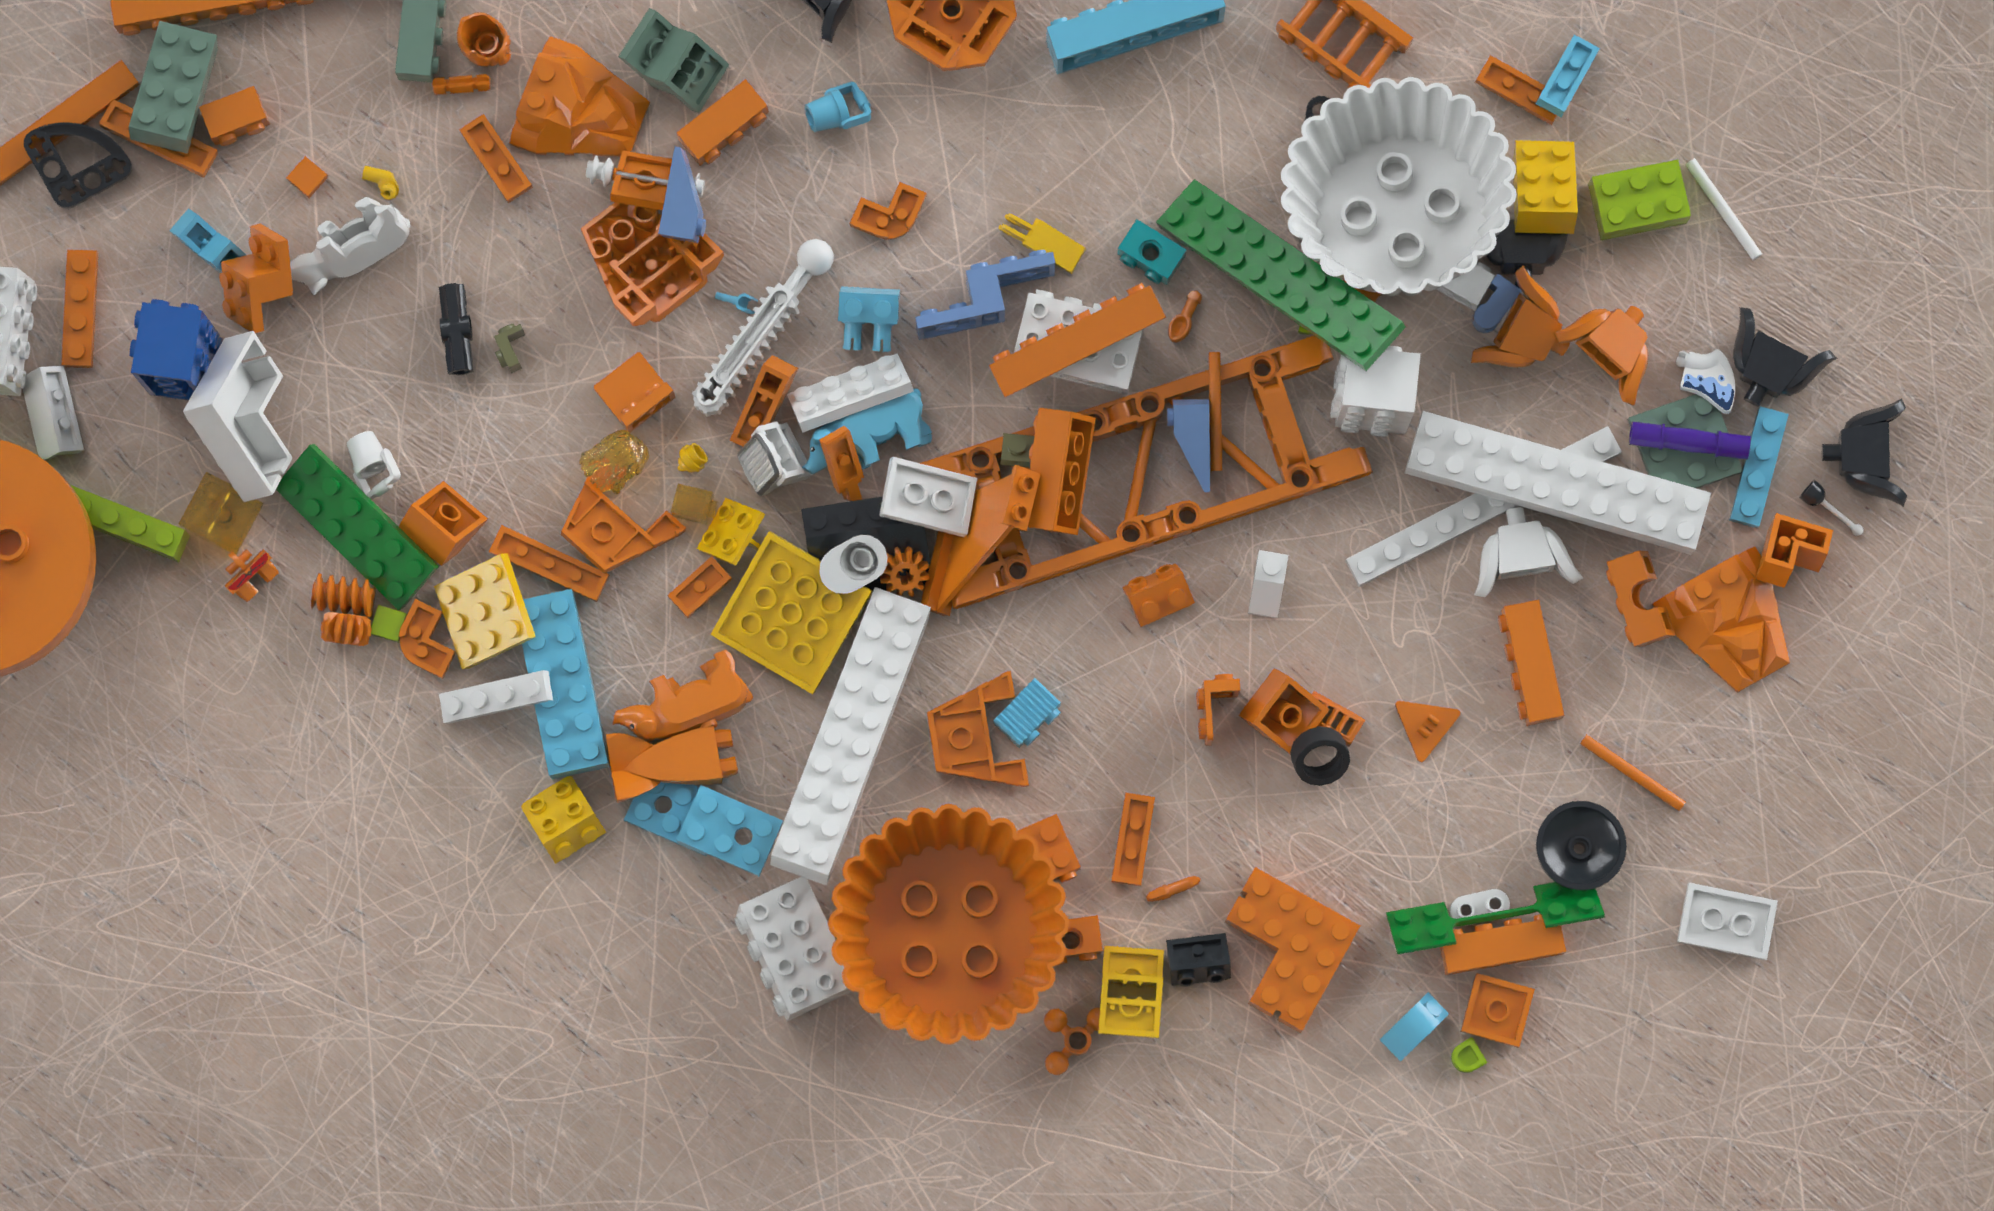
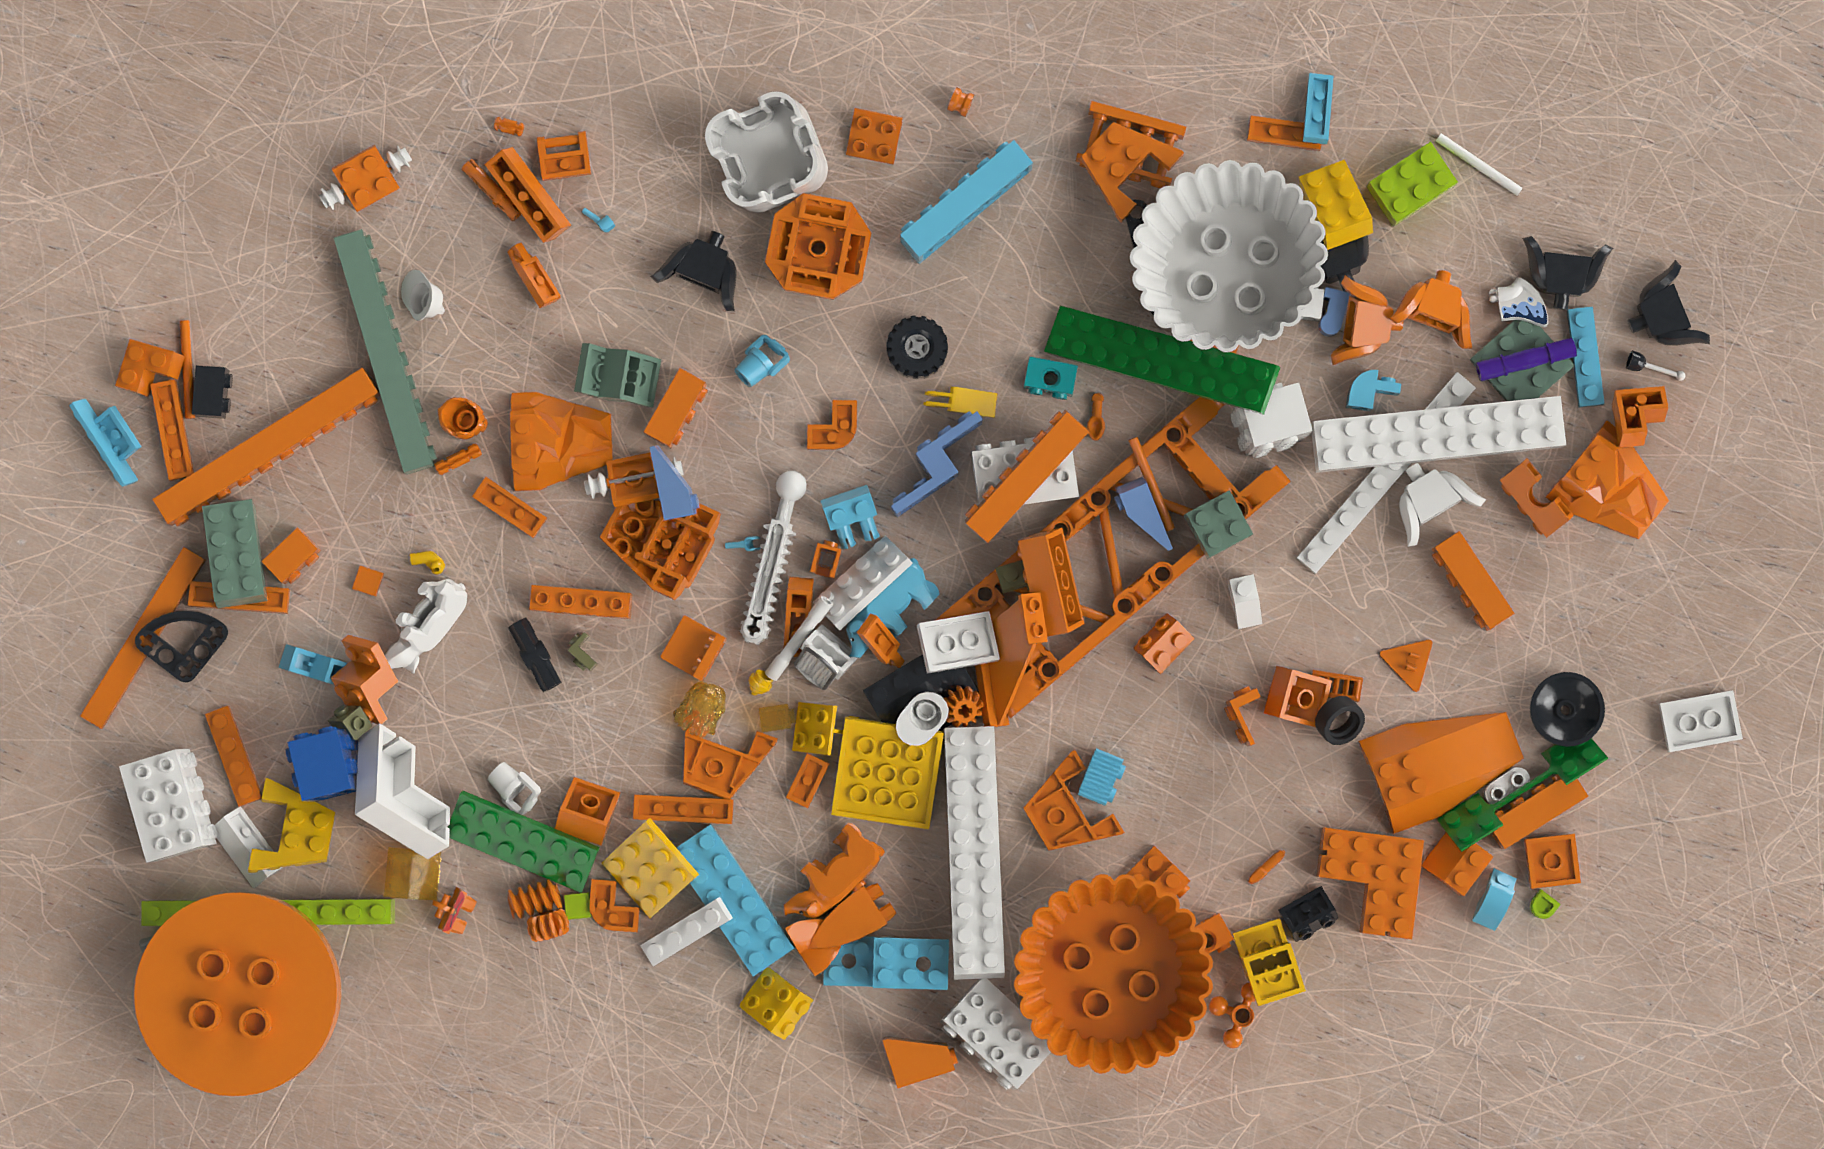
camera: 20 degrees left, 5 degrees up
orange plate [1111,792,1155,887] -> none
orange piece [1580,734,1686,811] -> none
none -> yellow wing [248,778,335,873]
none -> olive bracket [328,705,372,740]
none -> orange brick [529,585,633,619]
none -> white piece [765,596,833,681]
none -> orange window [810,540,842,579]
none -> orange slope [882,1036,958,1088]
none -> black wheel [886,315,948,379]
none -> orange wing [1080,122,1184,223]
none -> sand green brick [1184,490,1253,559]
none -> medium azure brick [1346,370,1401,412]
none -> orange wedge [1358,712,1524,834]
none -> orange slope [1421,832,1494,896]

